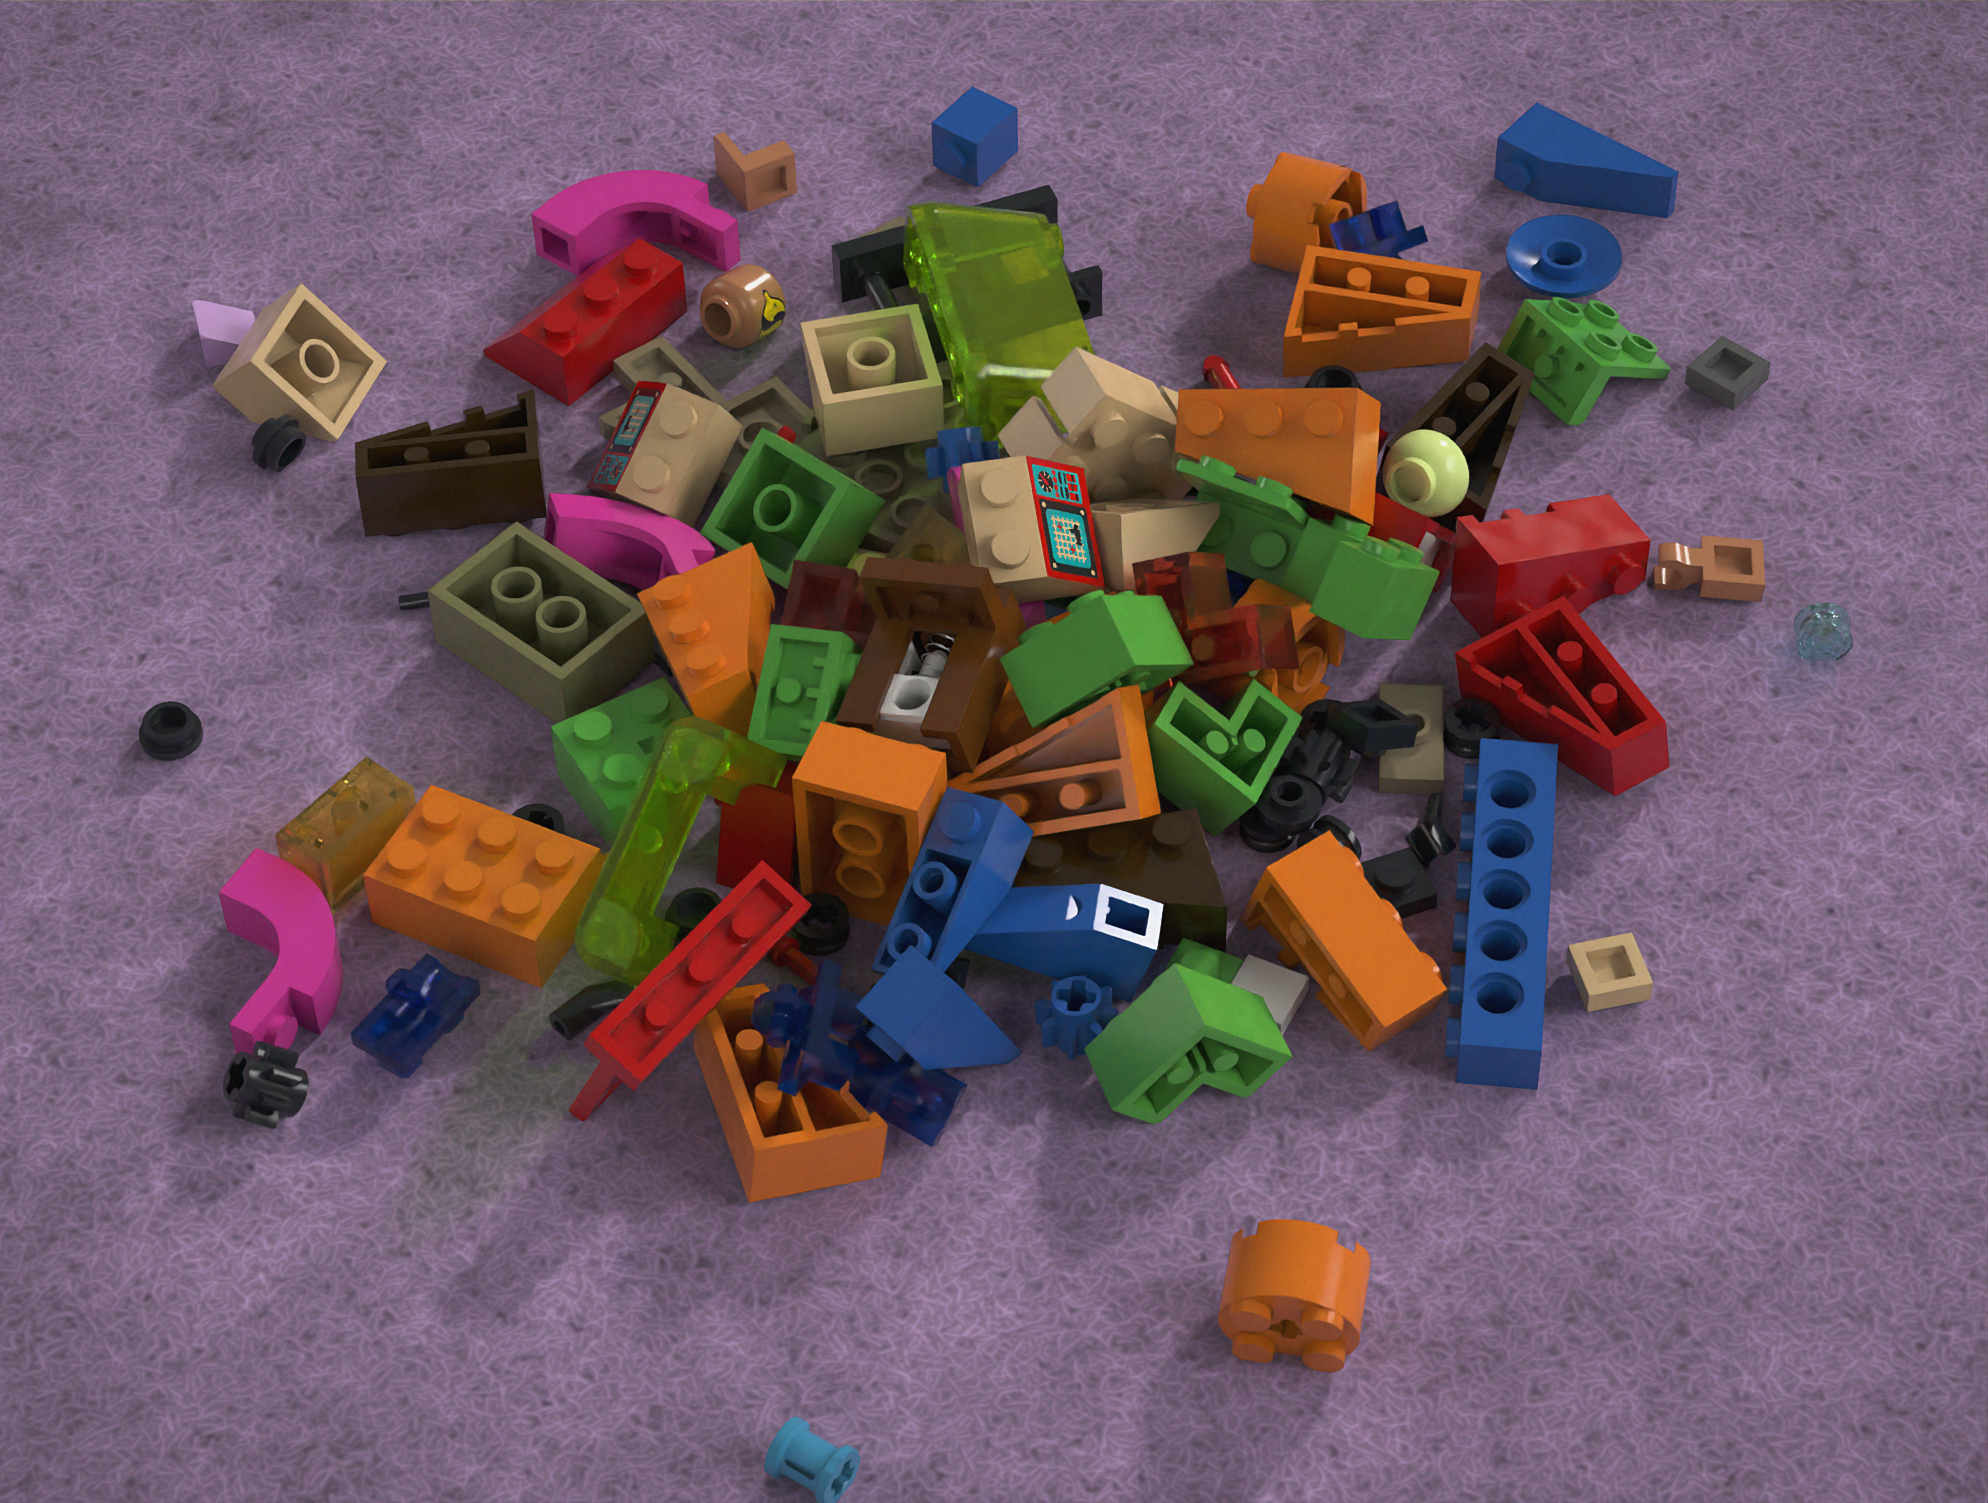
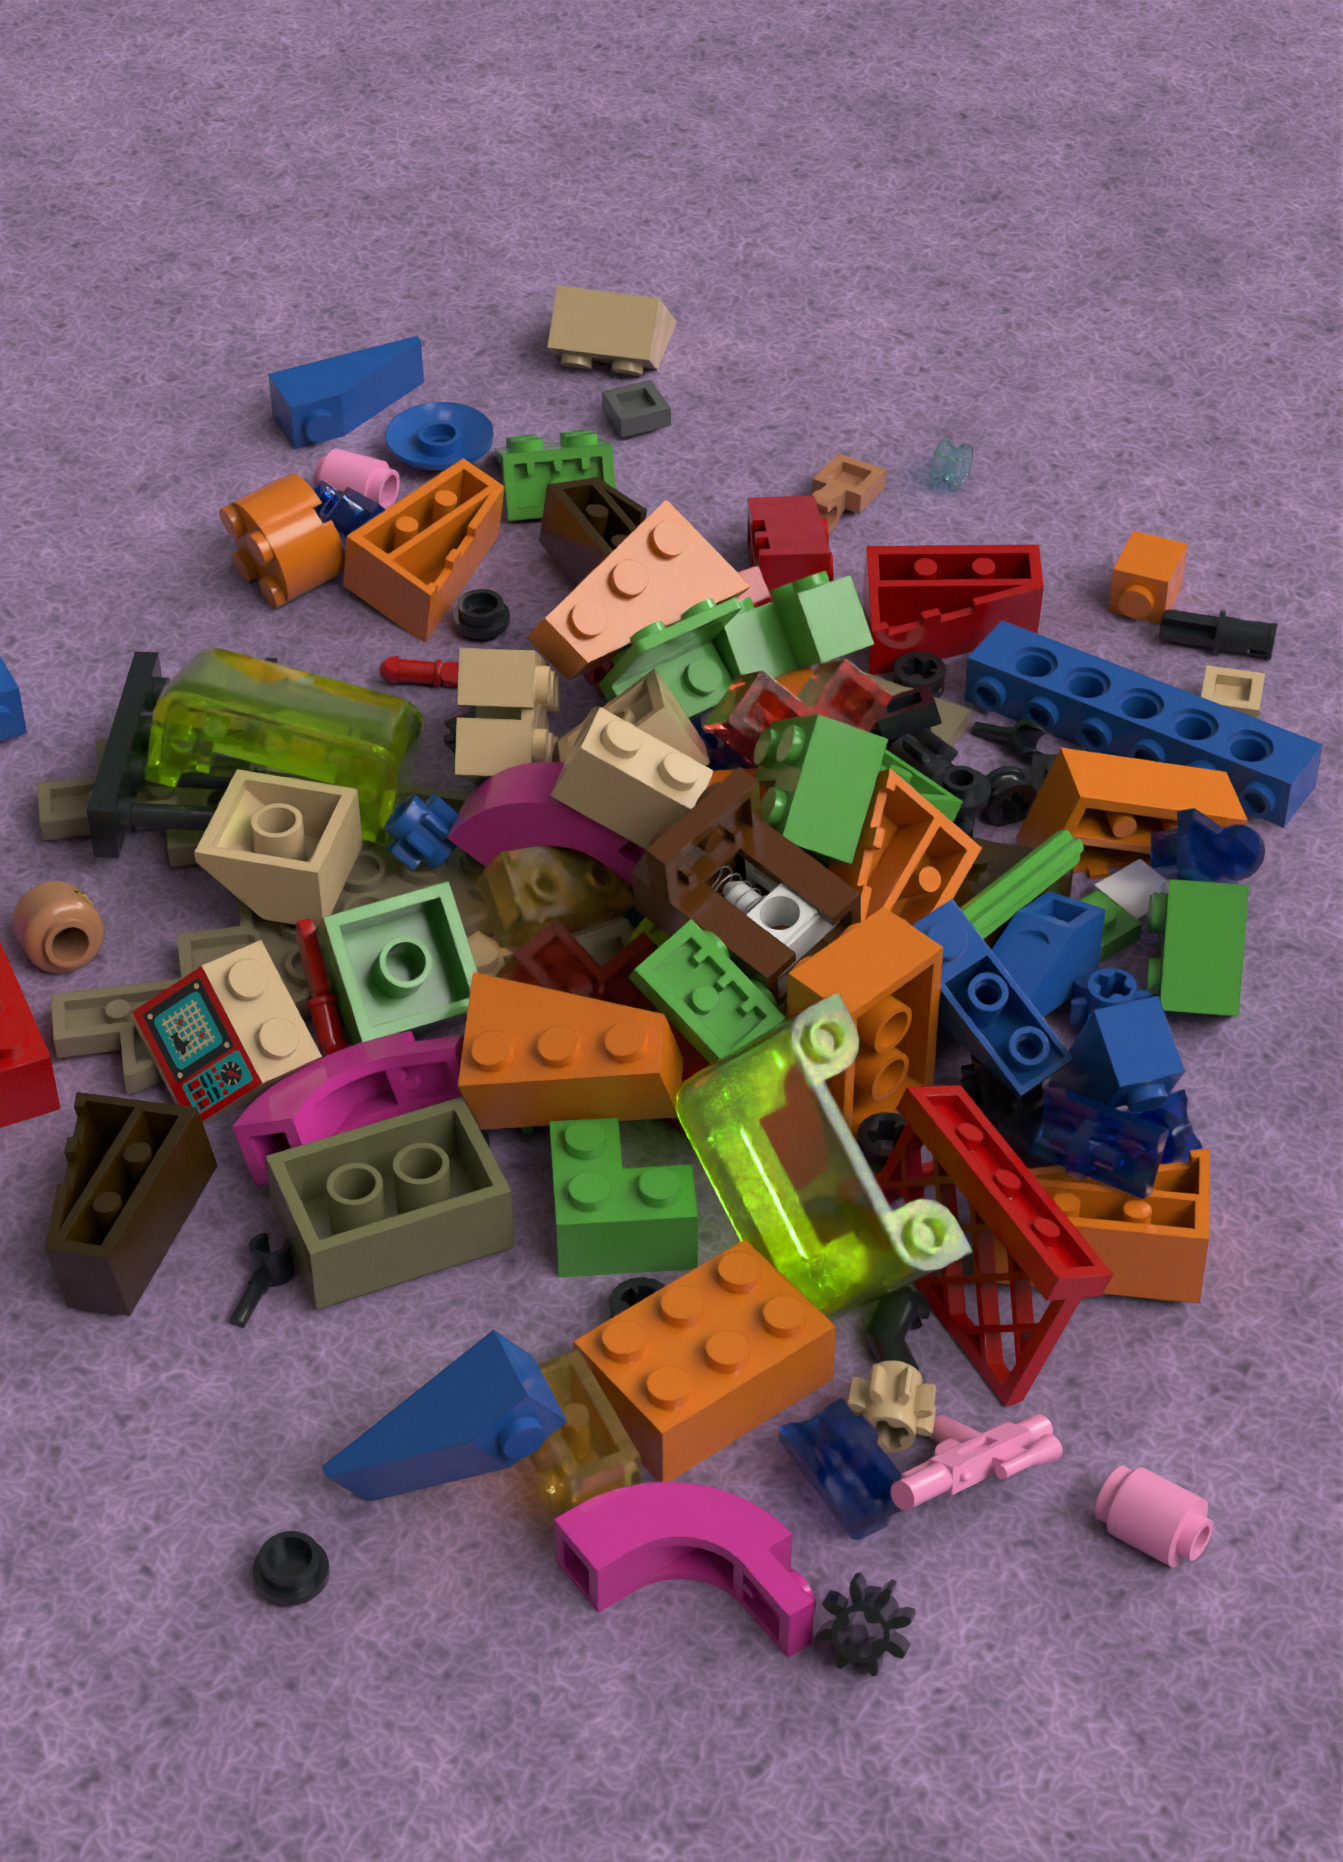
camera: 65 degrees left, 5 degrees down
none -> bright pink brick [314,448,400,514]
none -> blue slope [322,1329,568,1500]
none -> tan slope [547,285,676,376]
none -> tan gear [846,1361,936,1453]
none -> bright pink piece [890,1414,1063,1511]
none -> bright green axle [960,830,1084,939]
none -> bright pink brick [1095,1465,1213,1568]
none -> orange brick [1108,530,1188,624]
none -> clear blue hips [1151,808,1266,884]
none -> black axle [1159,609,1277,660]

